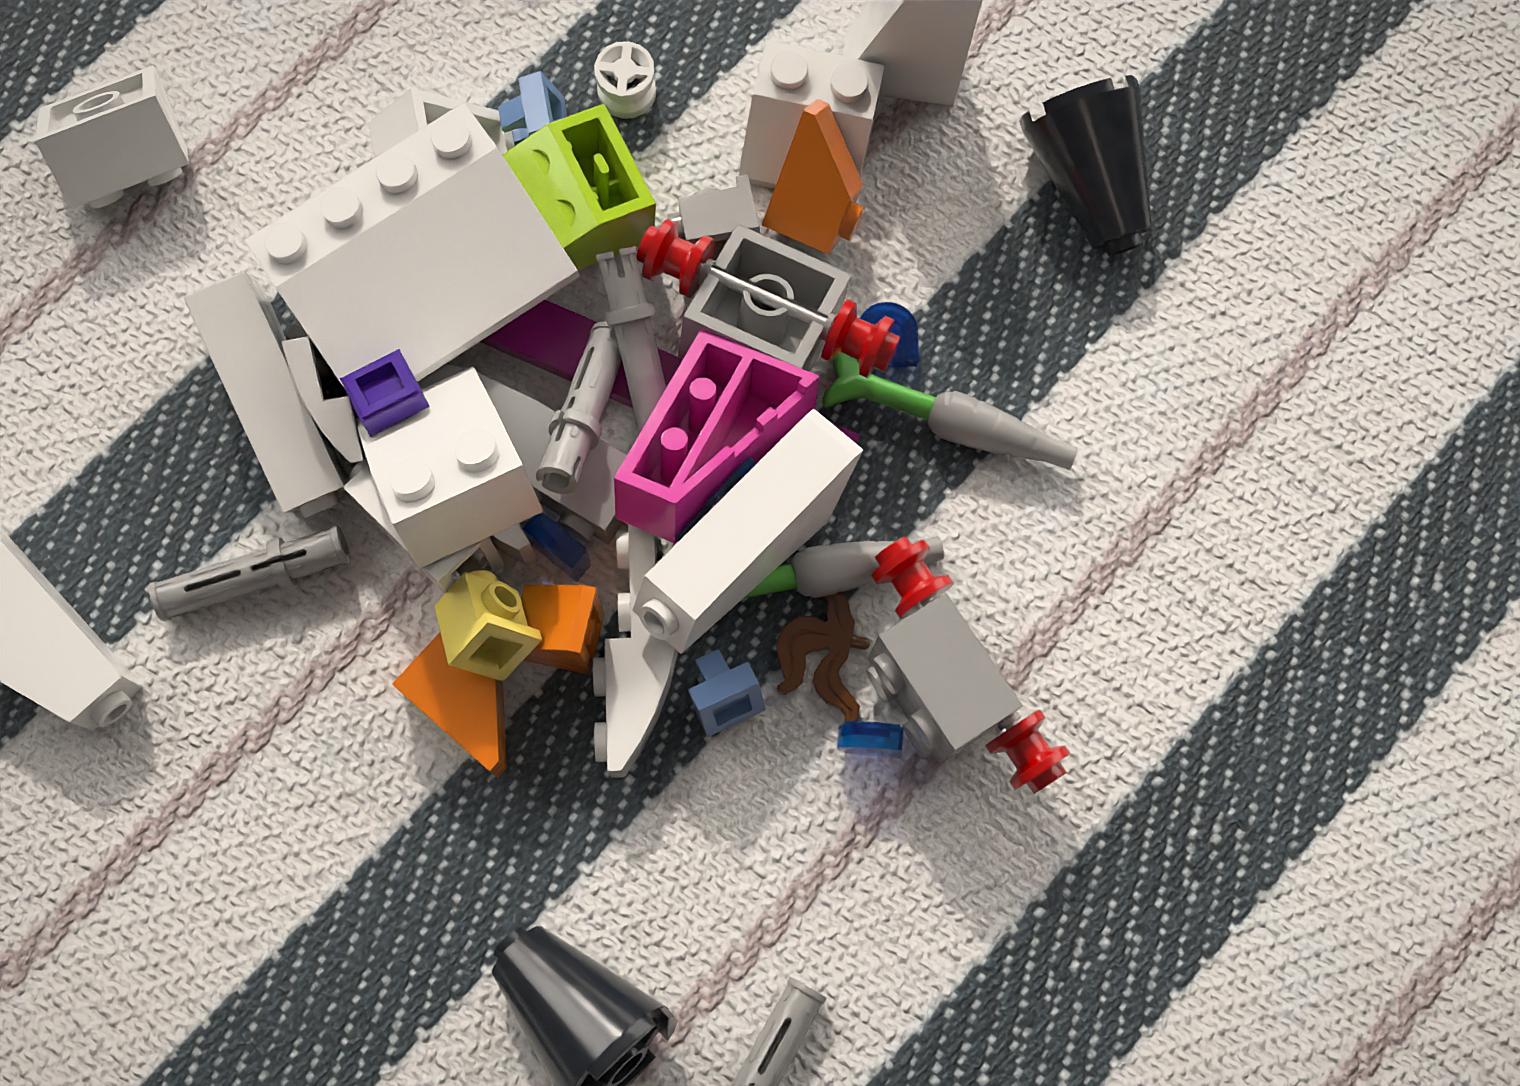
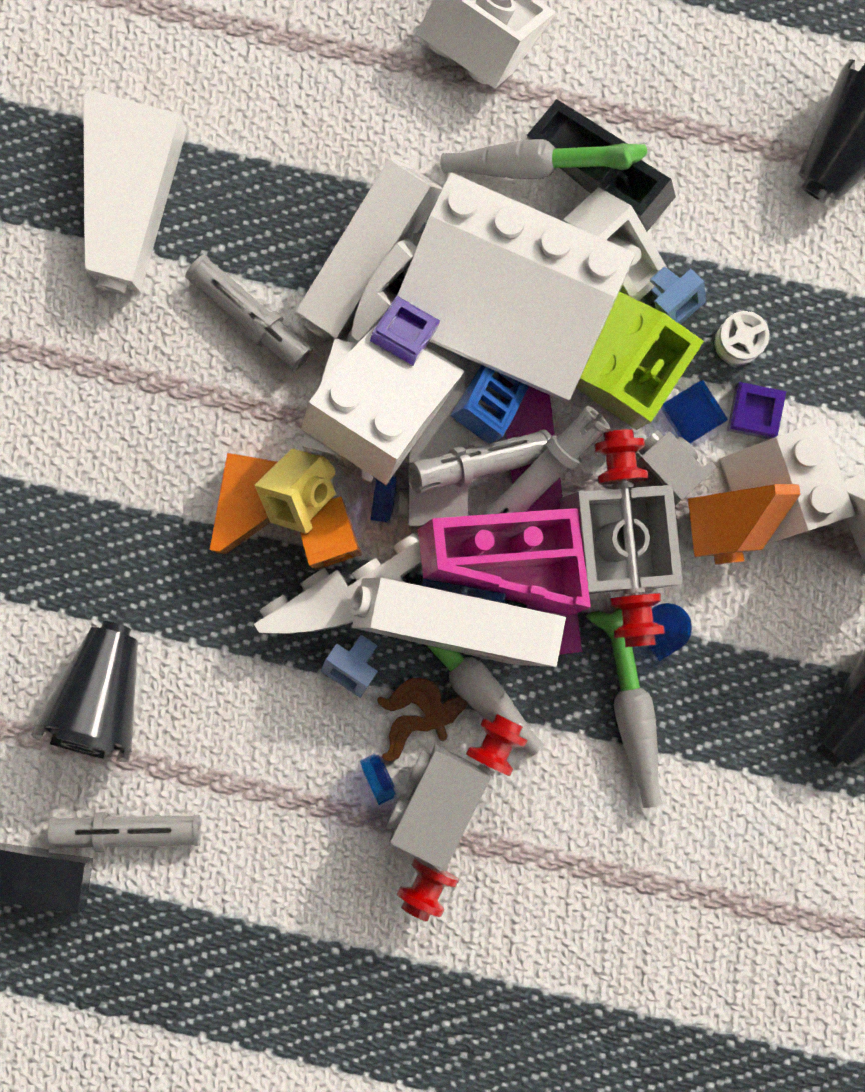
camera: 65 degrees right, 10 degrees up
none -> light grey piece [440,139,648,179]
none -> blue slope [450,365,529,444]
none -> black slope [527,99,676,232]
none -> clear blue tile [661,379,728,444]
none -> dark purple tile [727,382,787,439]

